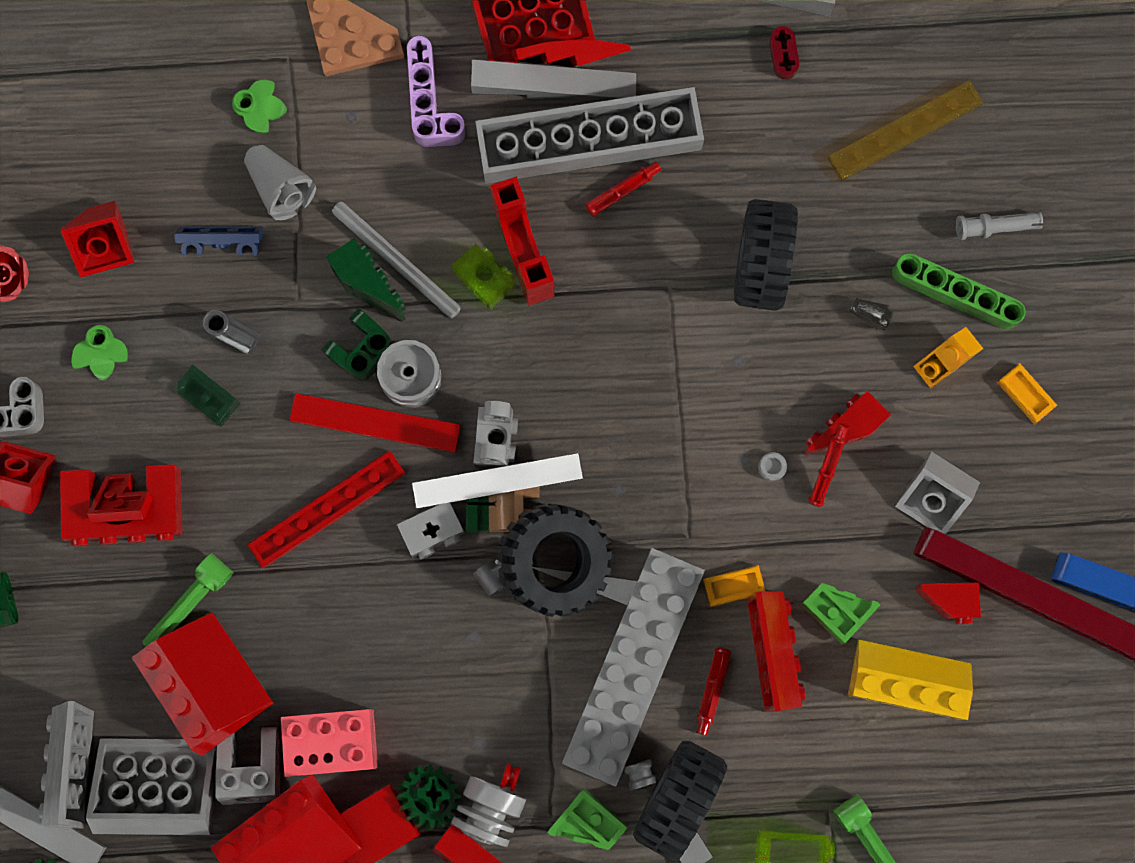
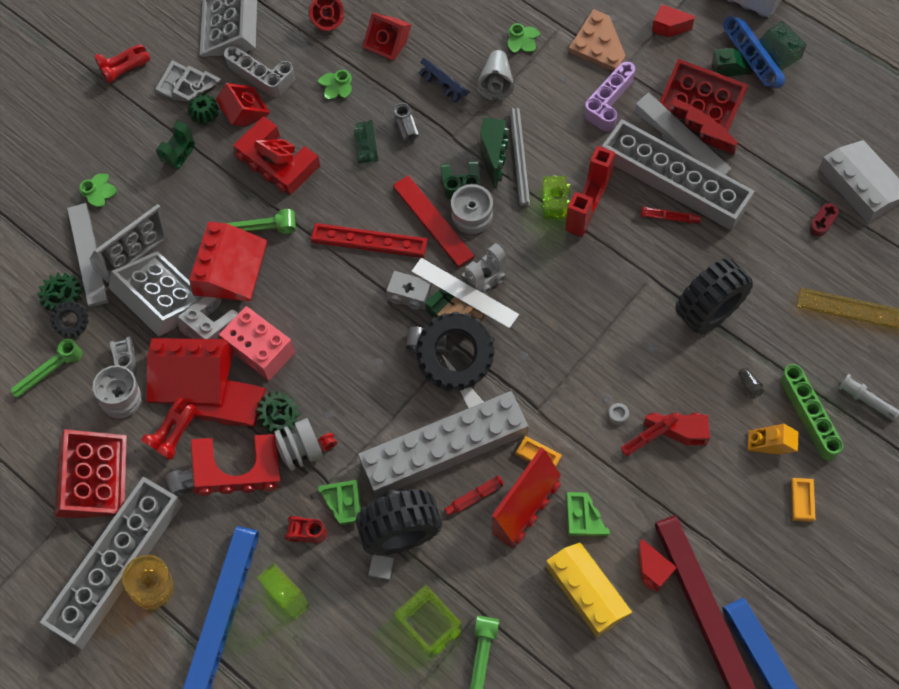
camera: 50 degrees right, 15 degrees down
light grey slope [895,452,980,534] -> none

